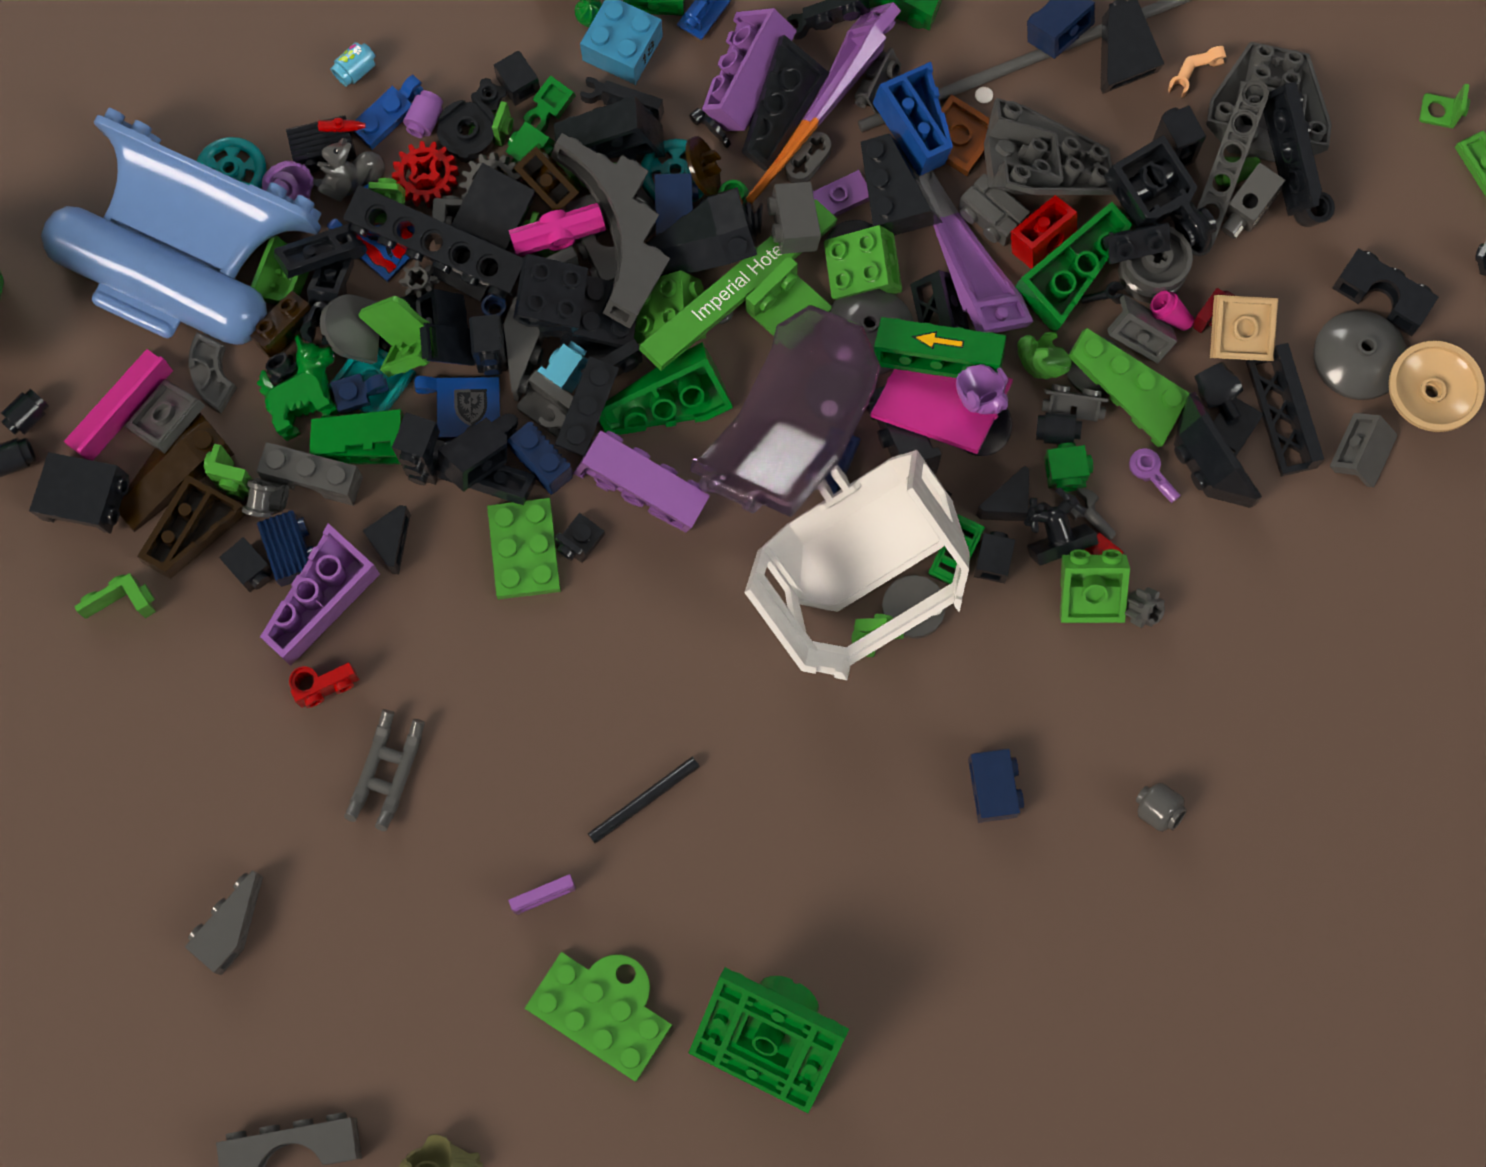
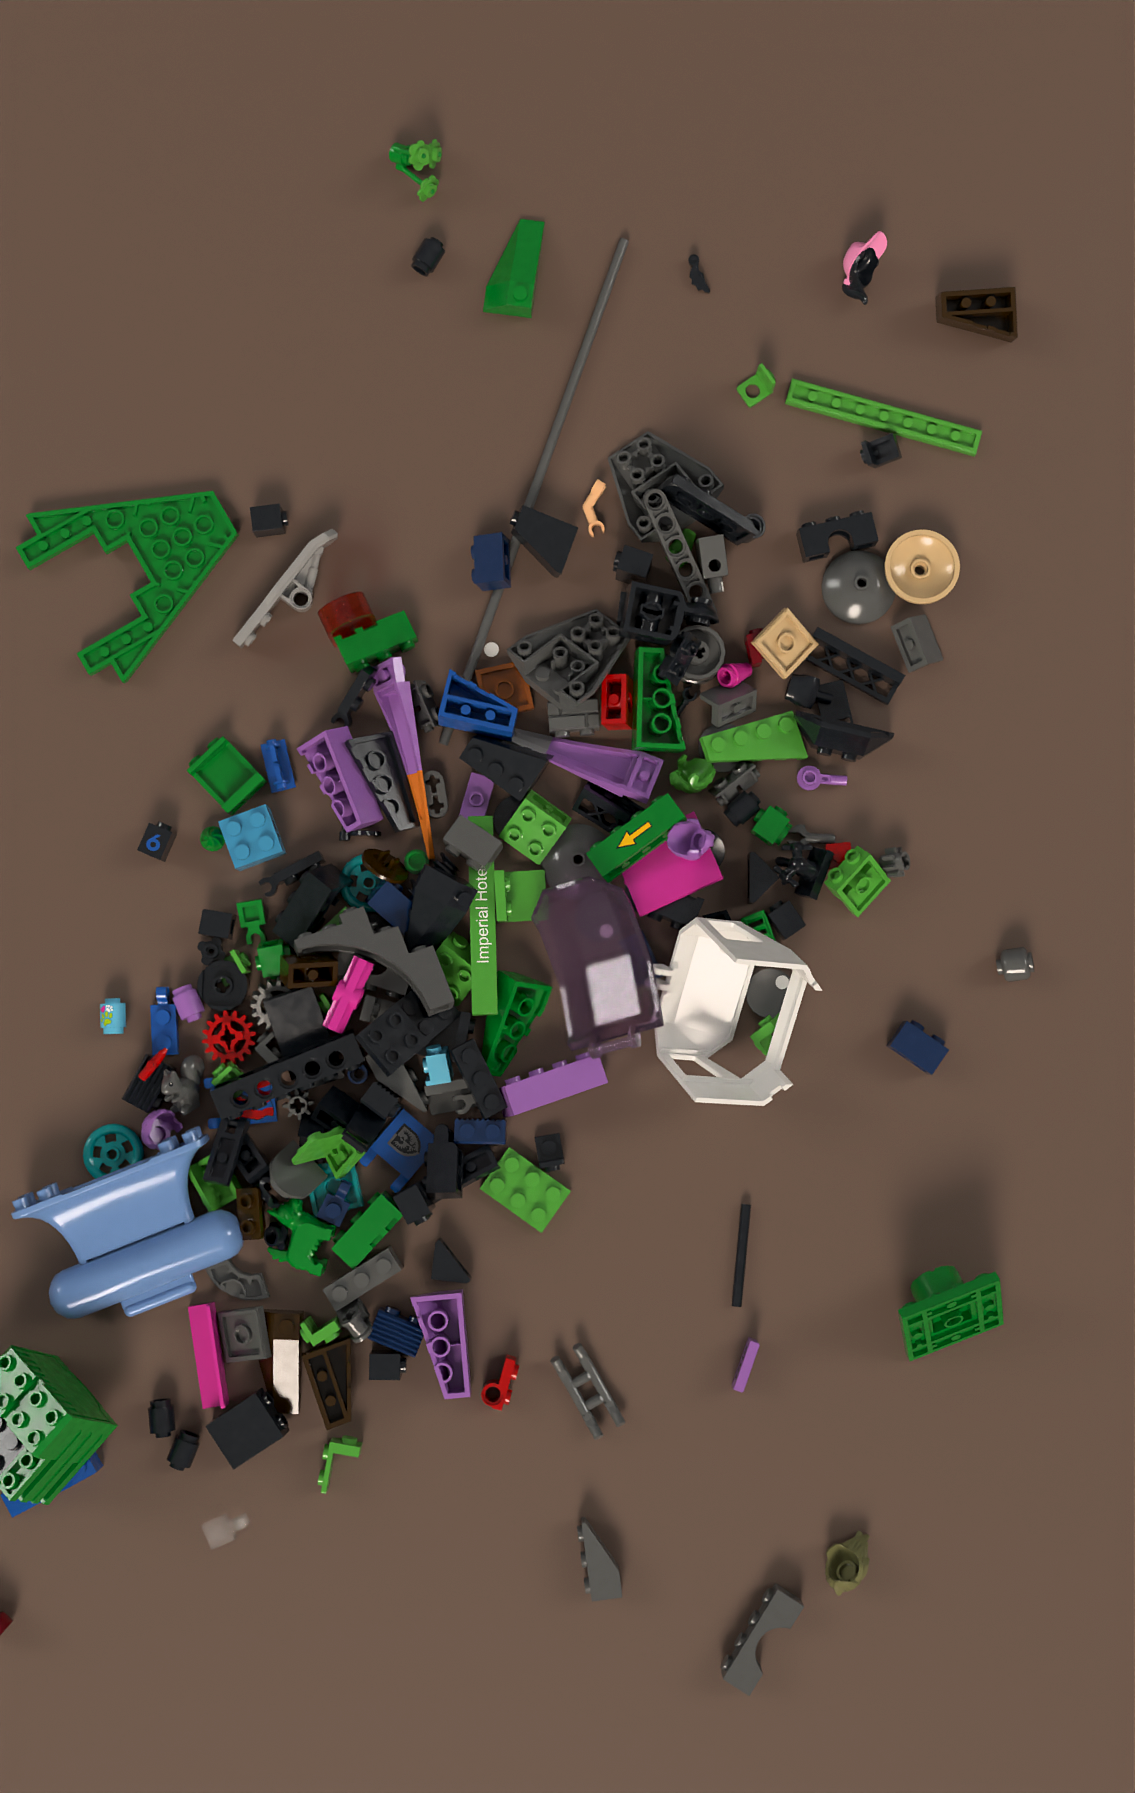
camera: 50 degrees left, 10 degrees up
bright green plate [524,952,673,1082] -> none

